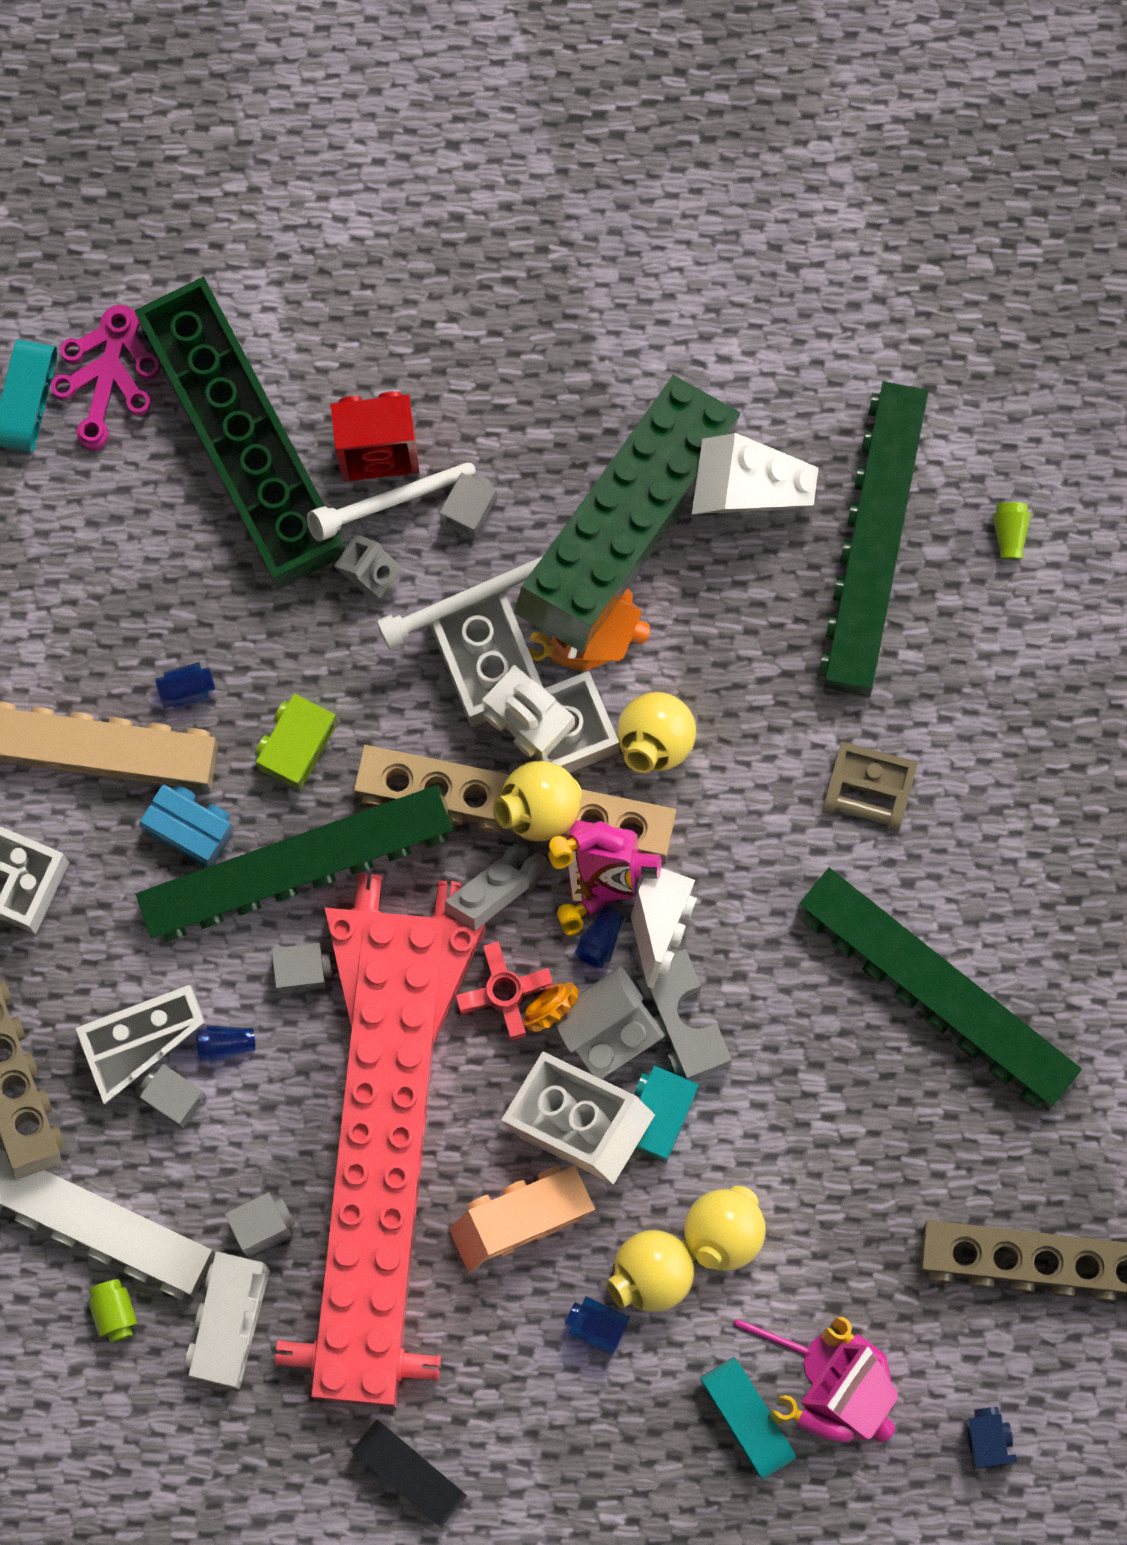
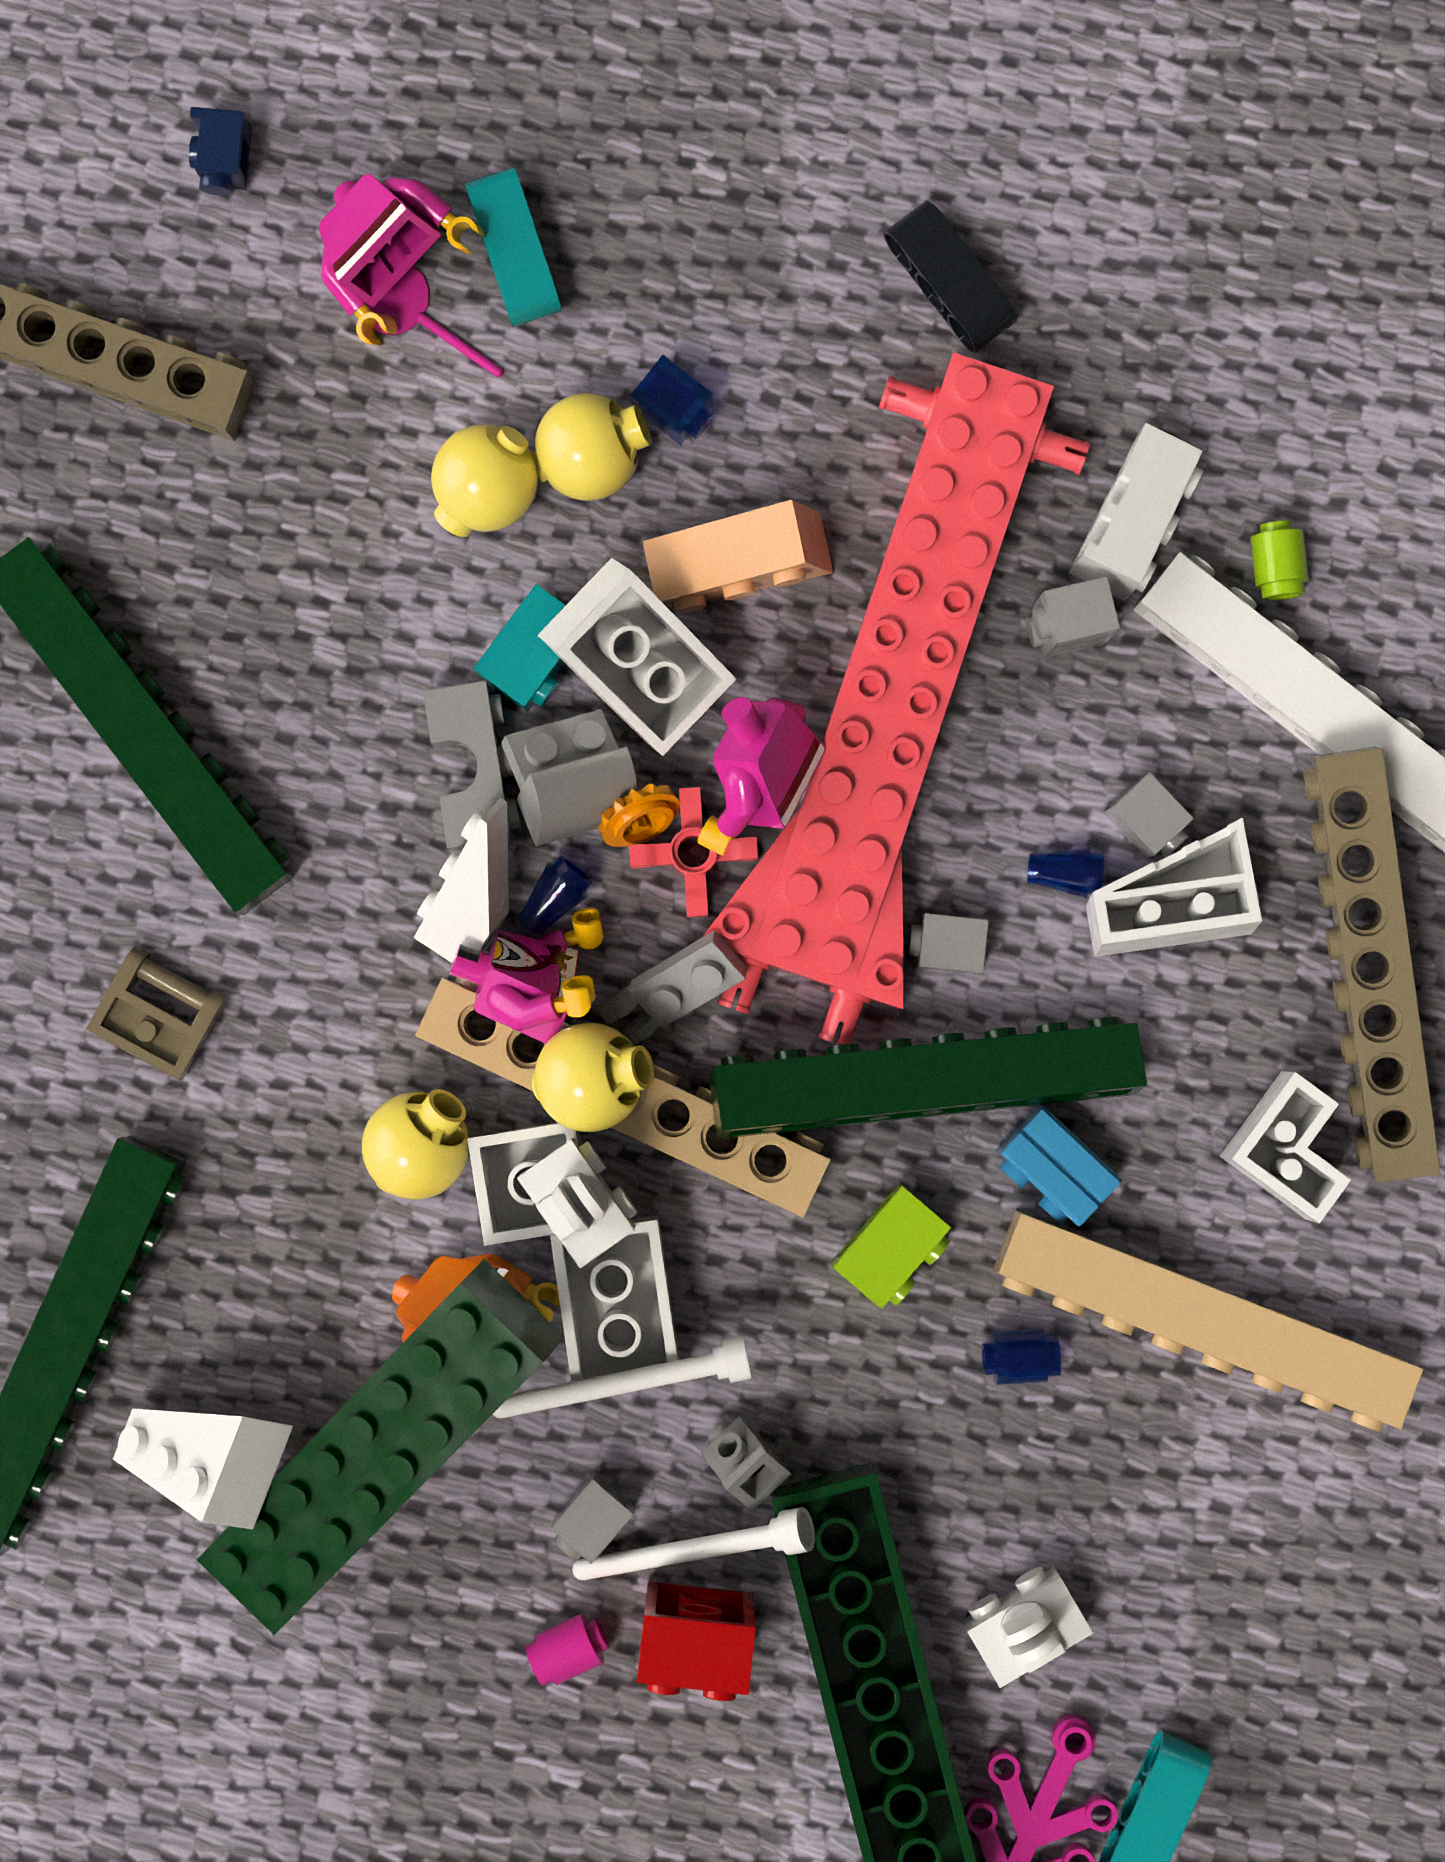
camera: 175 degrees left, 10 degrees up
none -> dark pink brick [525,1613,609,1686]
none -> dark pink torso [698,697,826,856]
none -> white brick [962,1567,1093,1688]

